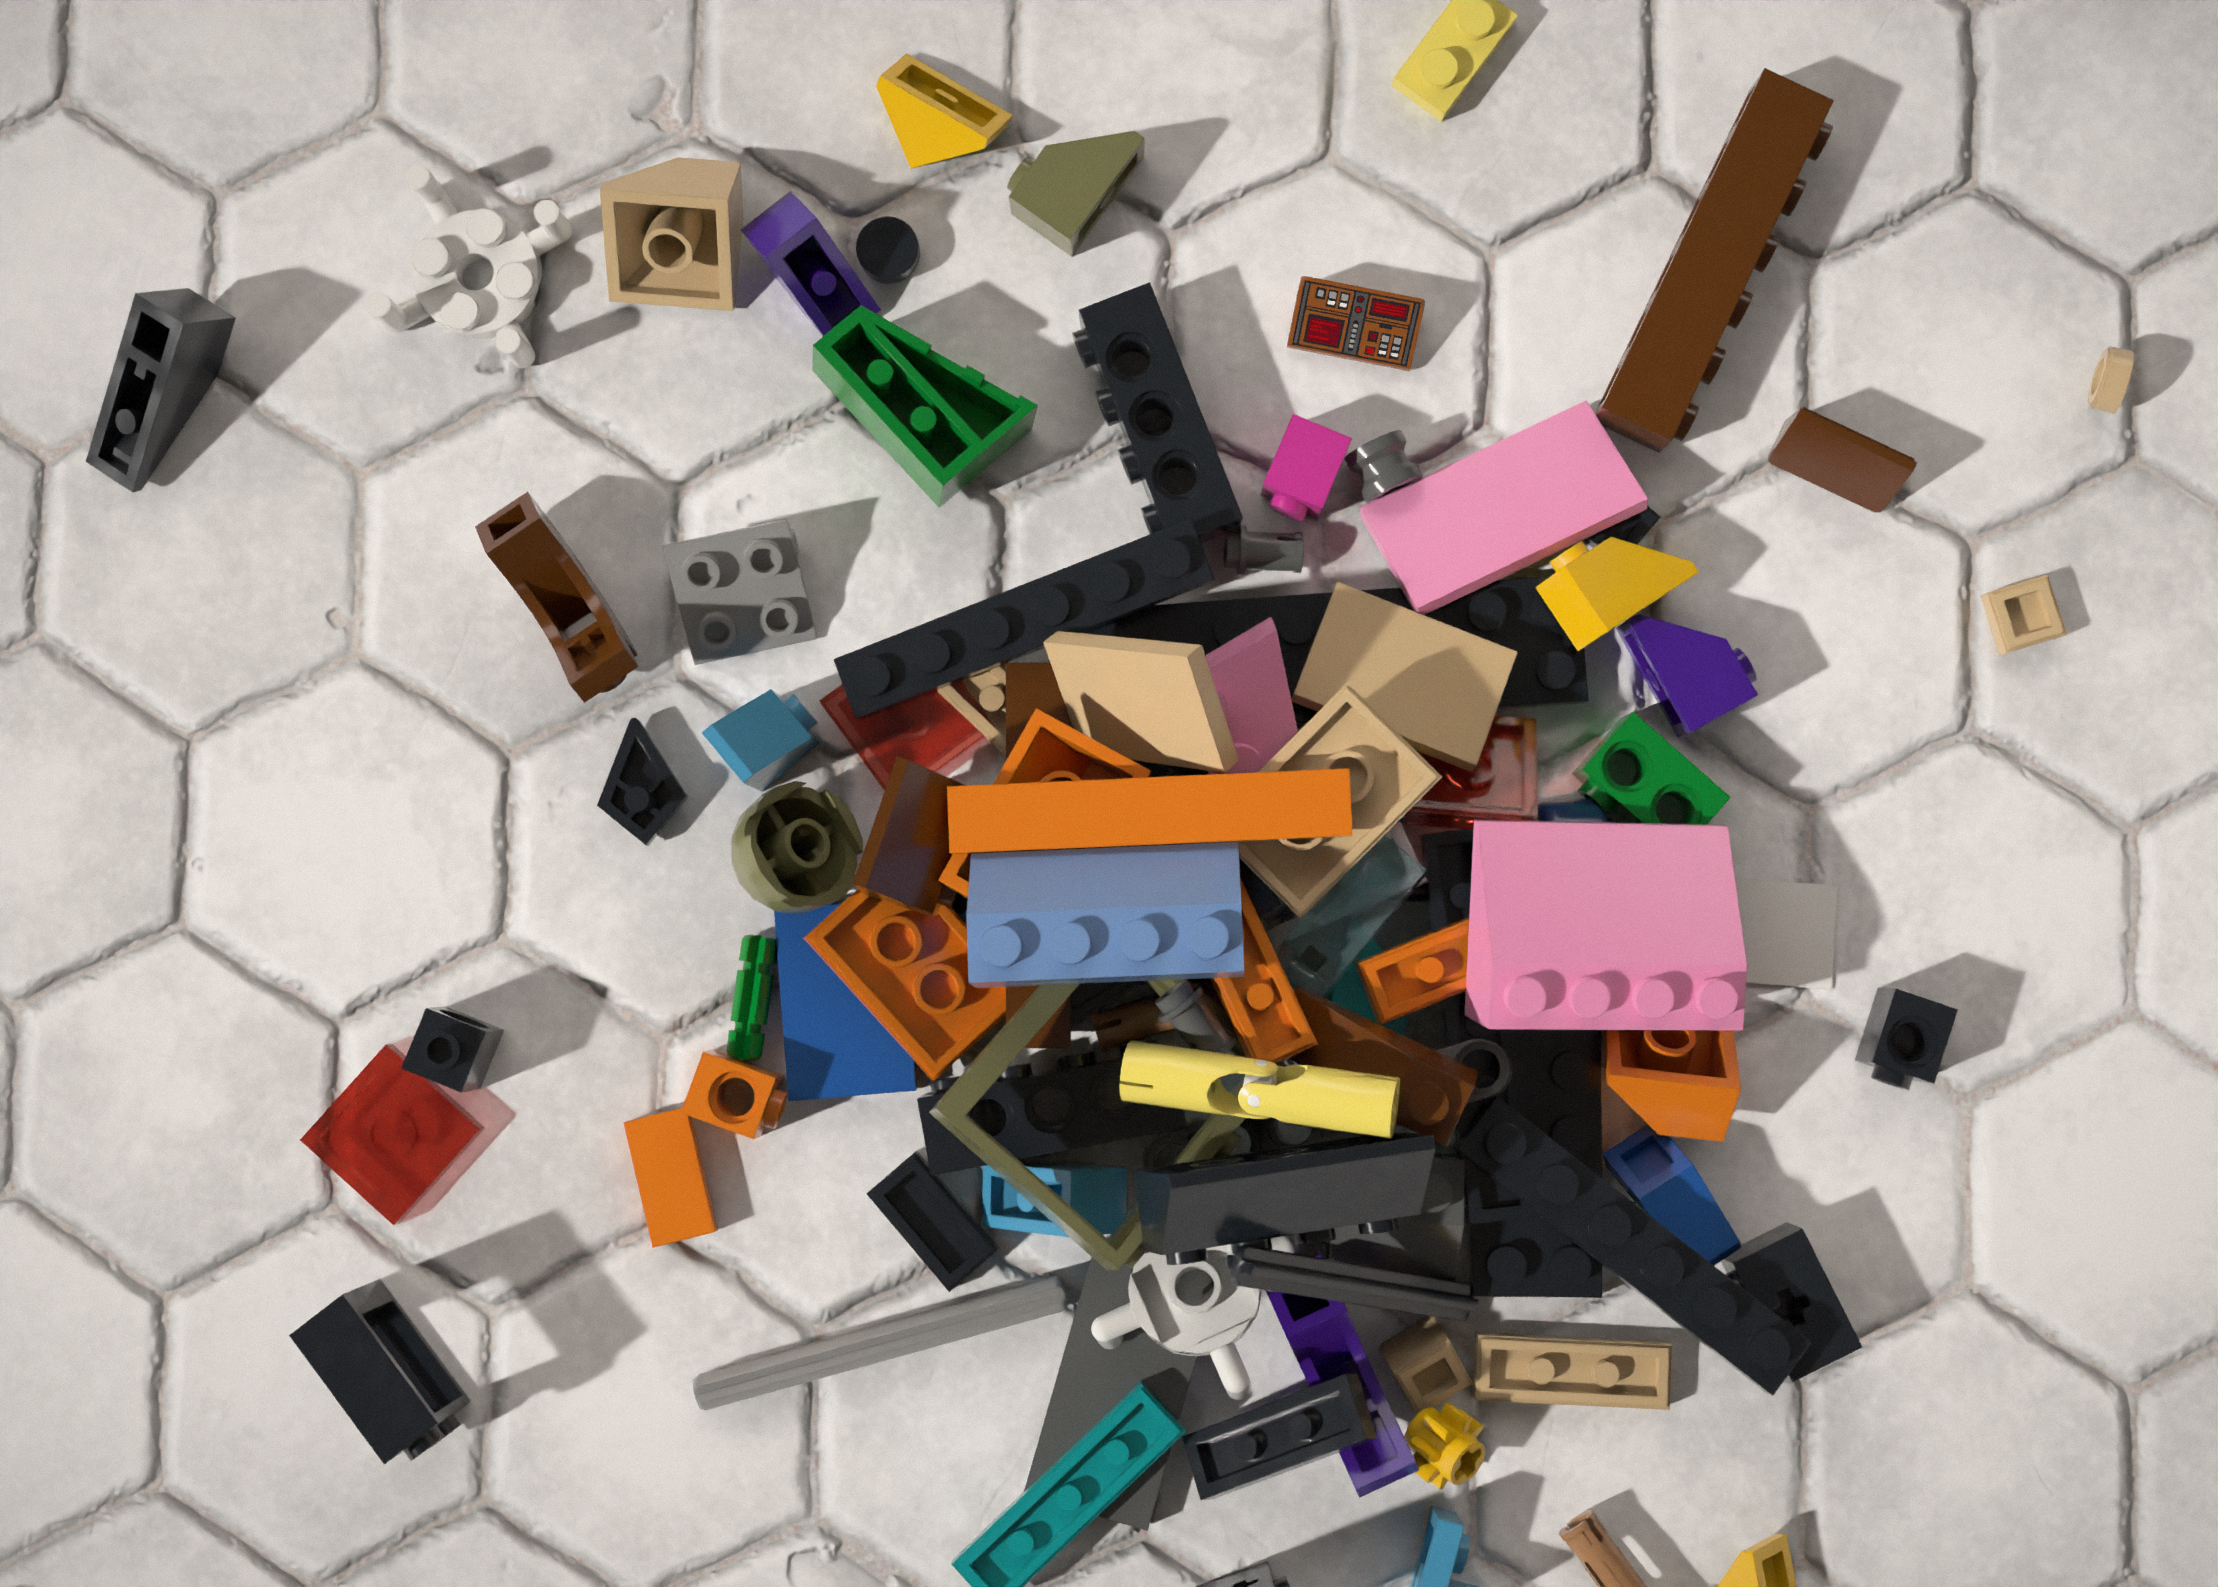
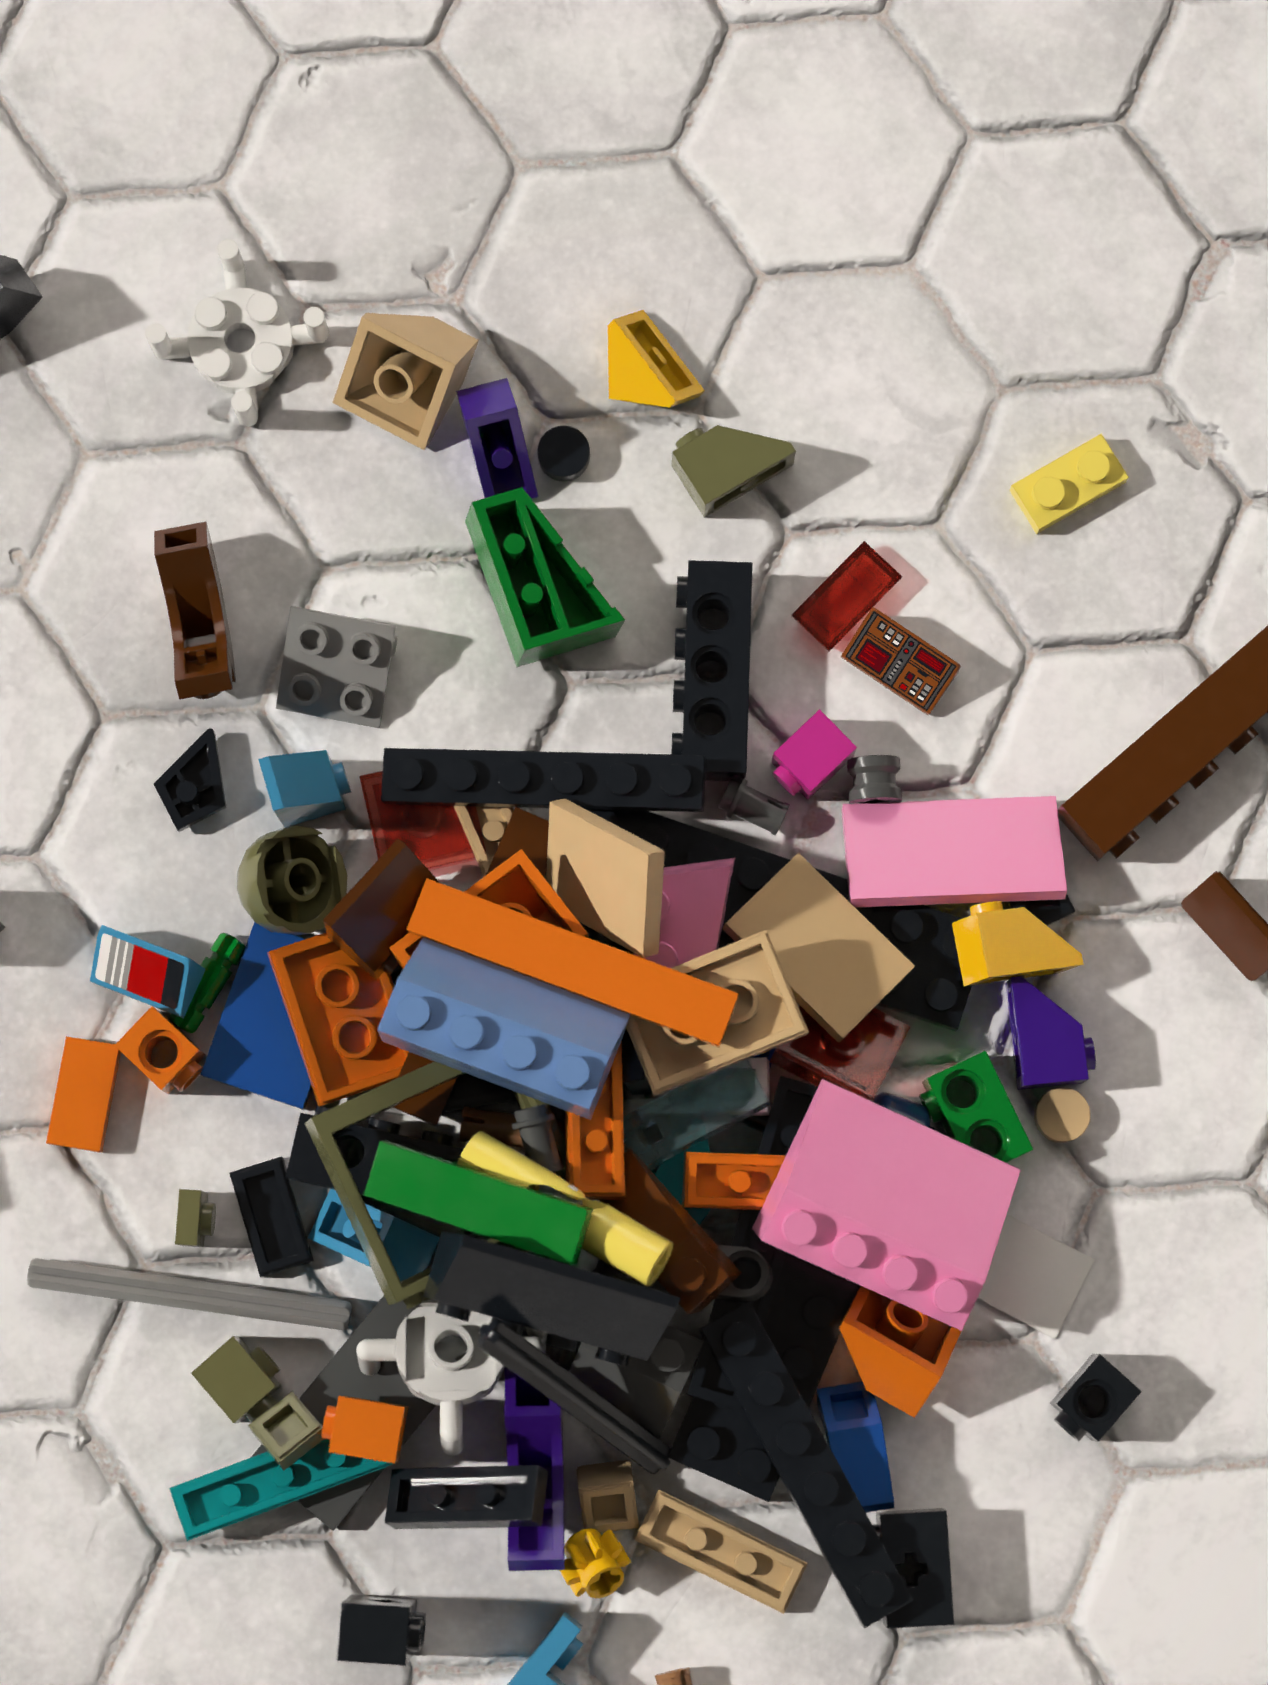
camera: 15 degrees right, 5 degrees down
none -> slope [90,925,206,1019]
none -> olive plate [175,1189,216,1247]
none -> olive brick [191,1336,282,1424]
none -> olive tile [248,1391,324,1471]
none -> orange brick [322,1395,409,1463]
none -> green tile [364,1141,593,1265]
none -> clear red tile [791,541,903,652]
none -> tan tile [1034,1087,1090,1143]

